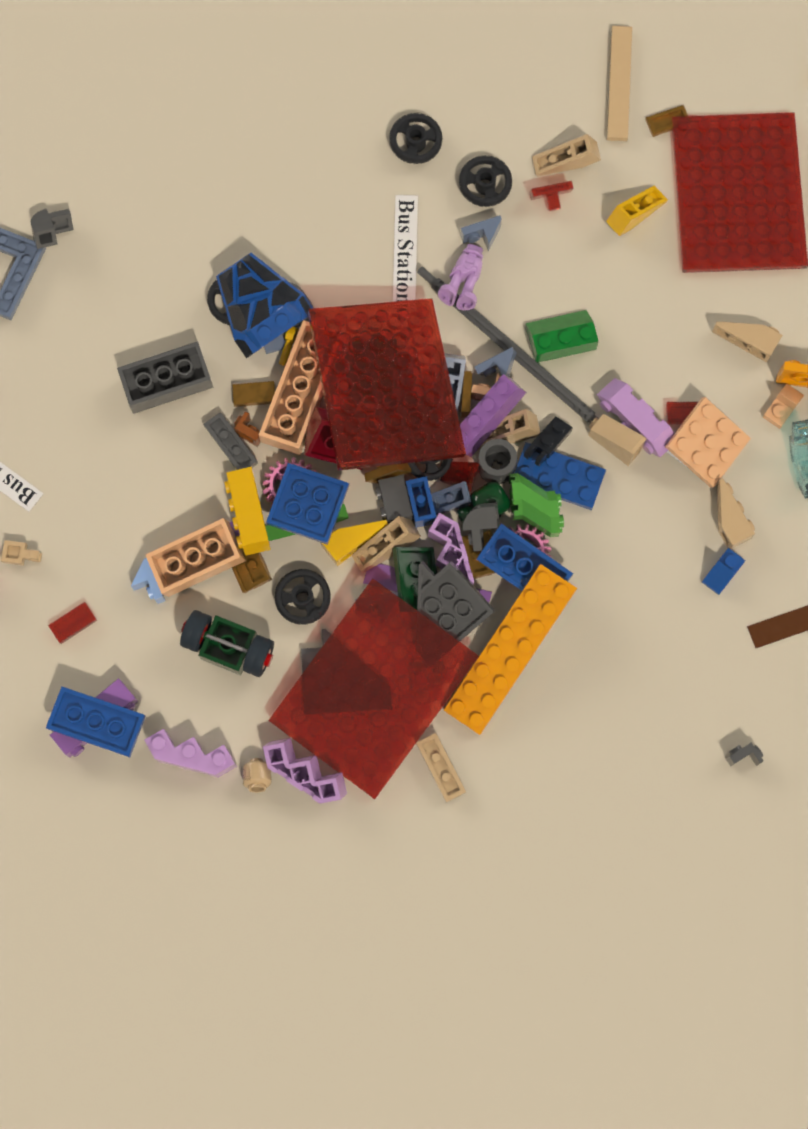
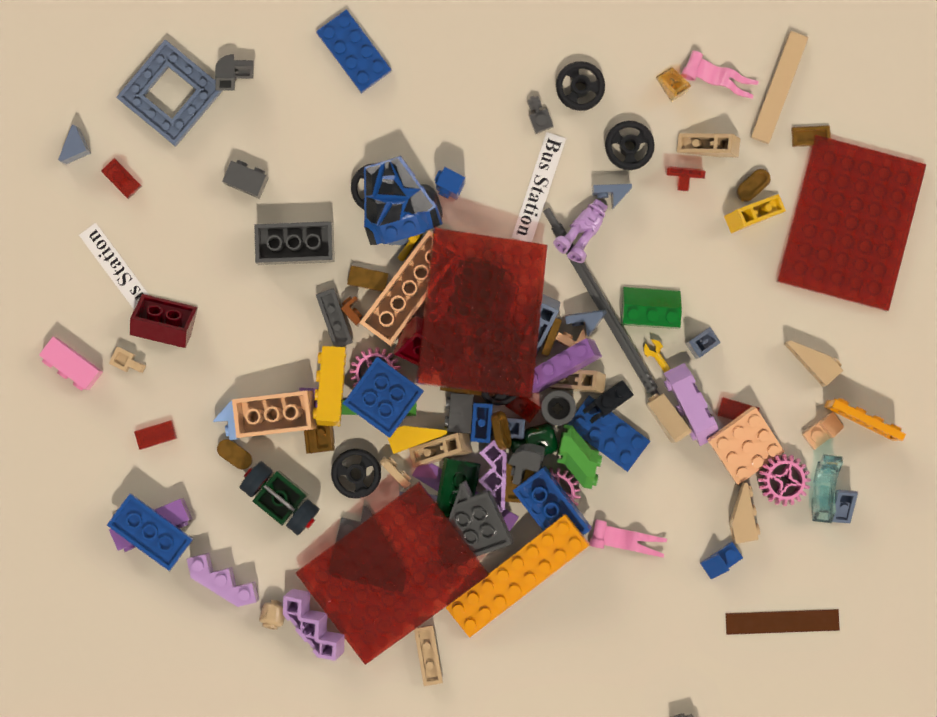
camera: 15 degrees right, 10 degrees up
none -> dark red slope [130,294,198,348]
none -> pearl gold tile [217,439,253,470]
none -> dark grey brick [222,160,269,199]
none -> blue plate [316,9,392,94]
none -> tan plate [379,456,411,489]
none -> blue brick [434,167,465,200]
none -> pearl gold tile [491,411,512,450]
none -> dark grey plate [527,96,554,134]
none -> bright pink flag [589,520,667,558]
none -> yellow bar [643,339,670,373]
none -> clear yellow slope [656,67,691,102]
none -> bright pink flag [681,51,759,99]
none -> sand blue slope [685,327,721,359]
none -> pearl gold tile [737,169,771,202]
none -> bright pink gear [758,454,811,506]

